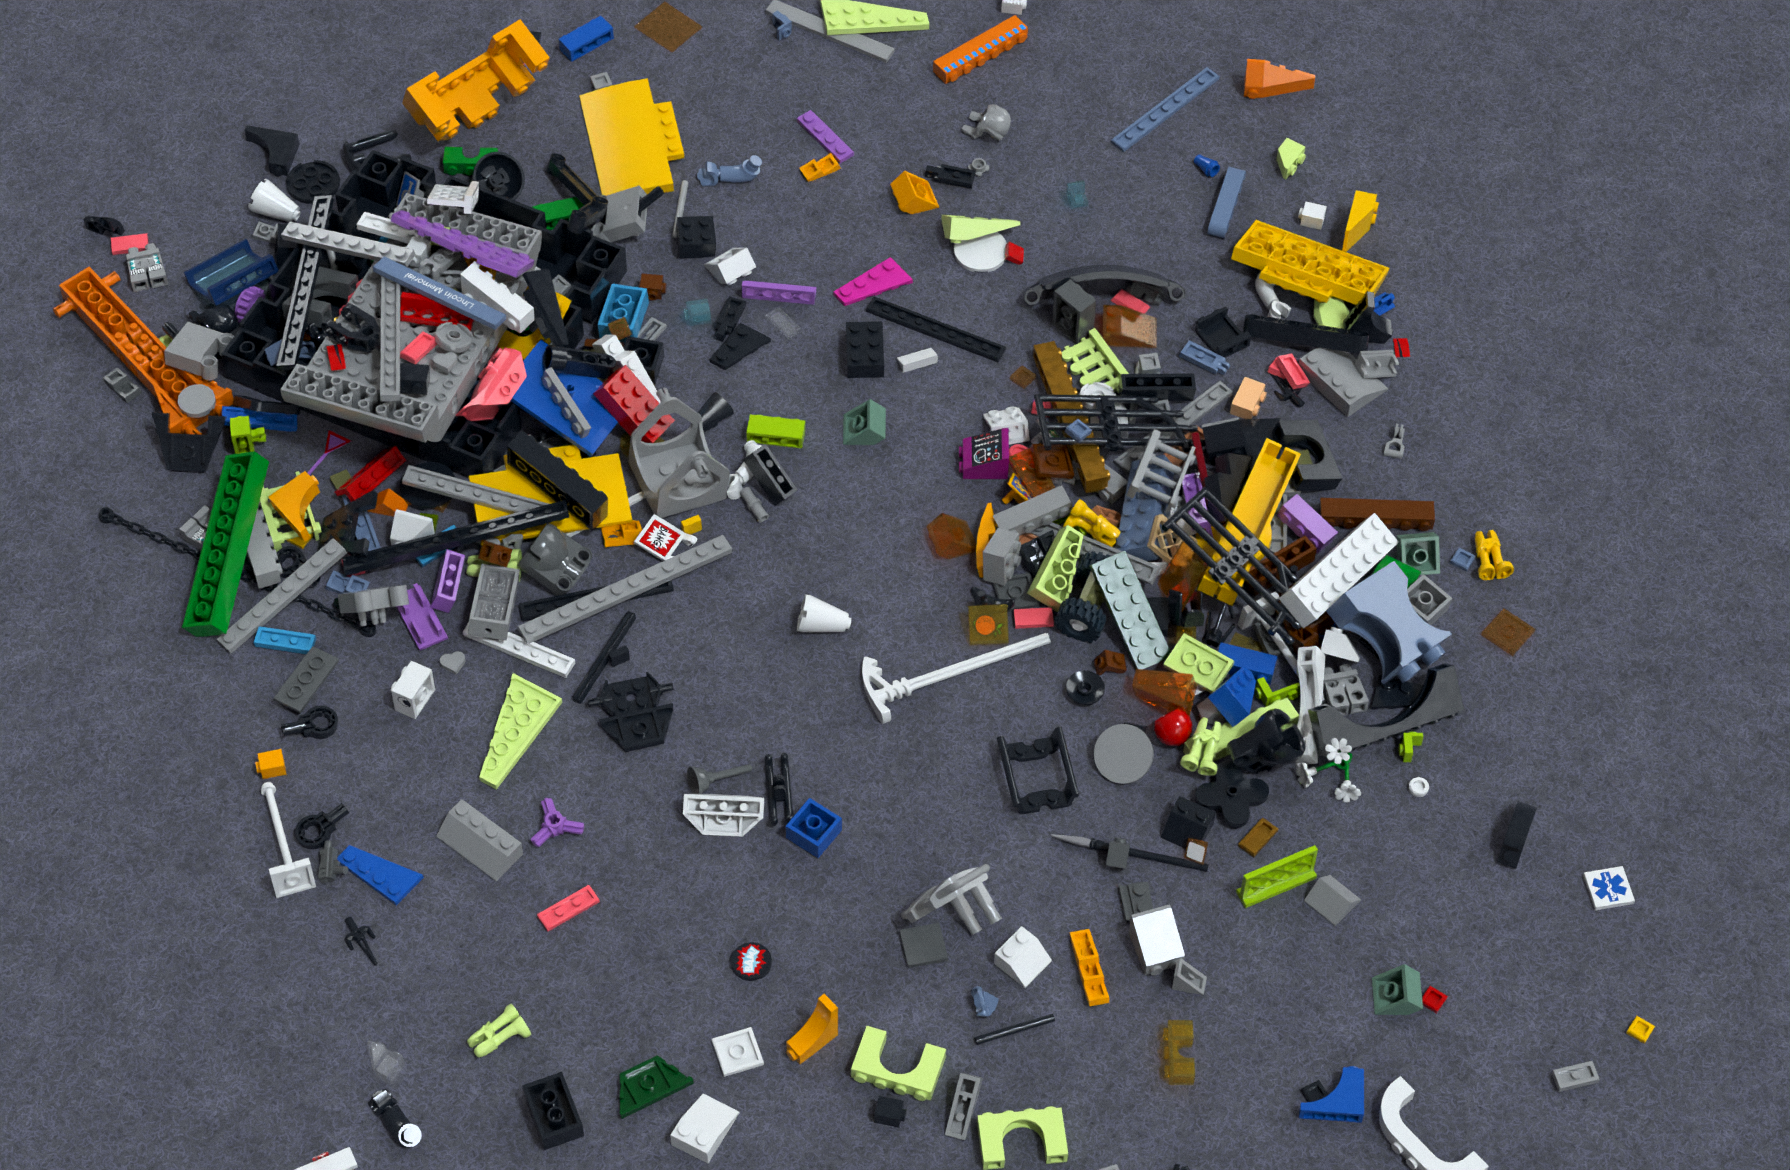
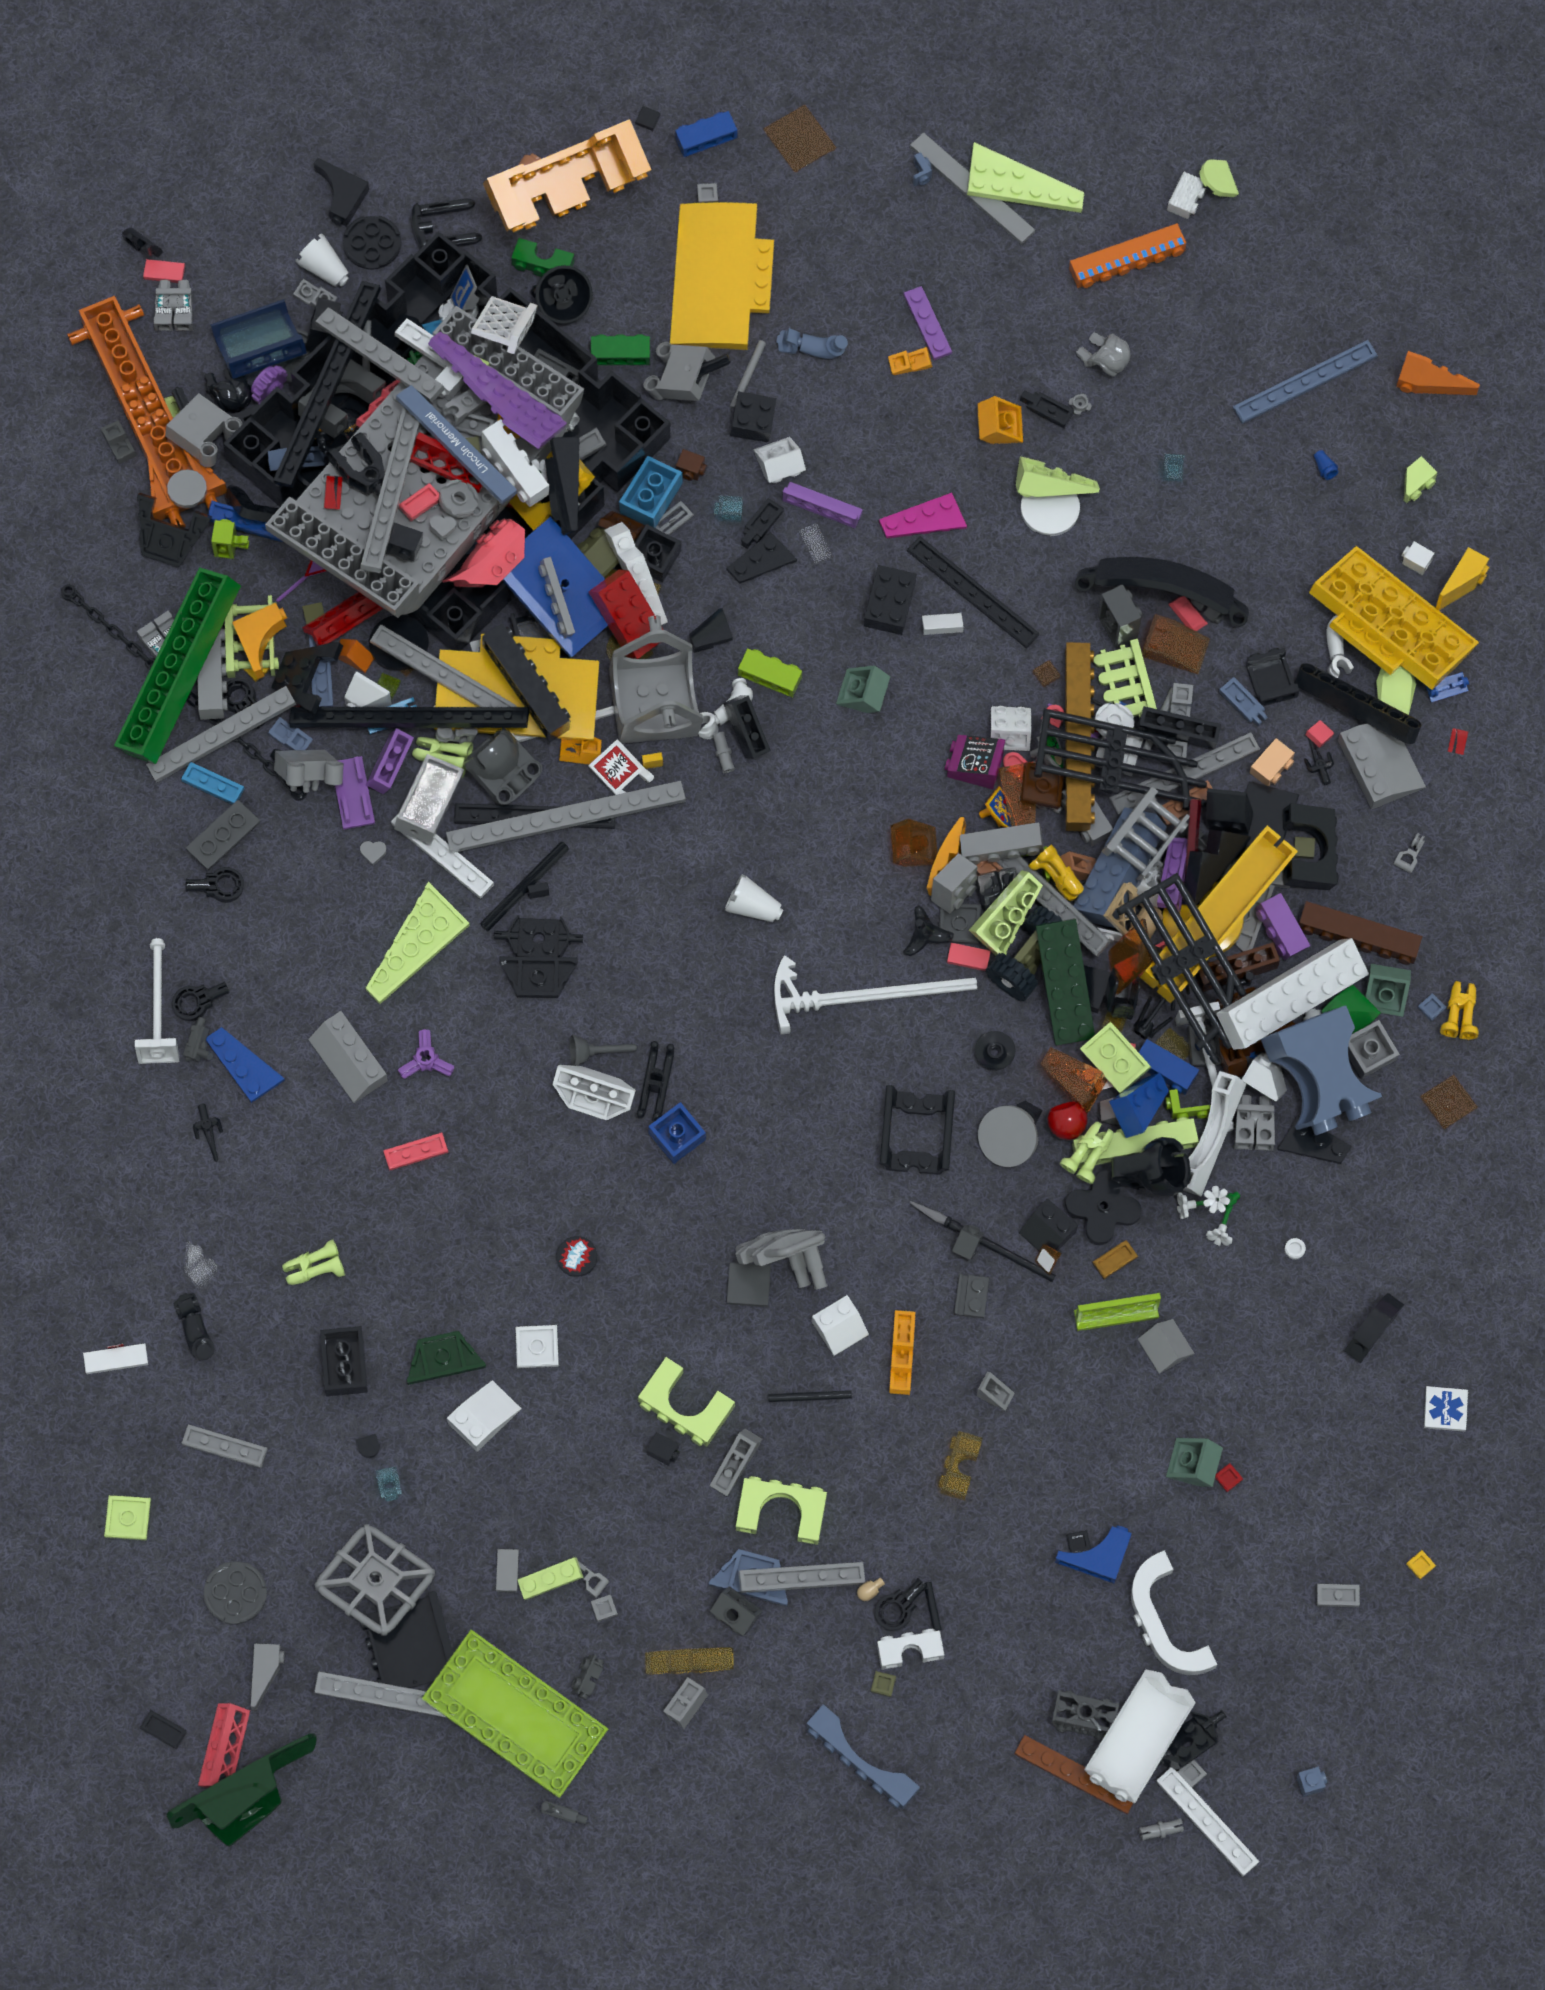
camera: 15 degrees right, 15 degrees up
light orange brick [255,749,287,779] -> none
white brick [391,661,435,719] -> none
reddish brown brick [478,540,513,567] -> none
black beam [543,345,616,379] -> none
black piece [546,153,608,234] -> none
clear orange tile [608,317,632,340] -> none
light orange arch [786,994,838,1064] -> none
clear yellow tile [968,604,1009,645] -> none
sand blue piece [971,986,999,1017] -> none
red tile [1005,242,1024,265] -> none
sand blue tile [1065,419,1092,443] -> none
reddish brown bracket [1094,650,1127,675] -> none
slope [1129,904,1185,975] -> none
sand blue beam [1207,167,1246,239] -> none
coral tile [1275,354,1310,389] -> none
black arch [1308,663,1464,759] -> none
black arch [1343,291,1393,344] -> none
light grey hinge [1355,350,1399,378] -> none
lime bracket [1399,732,1423,762] -> none

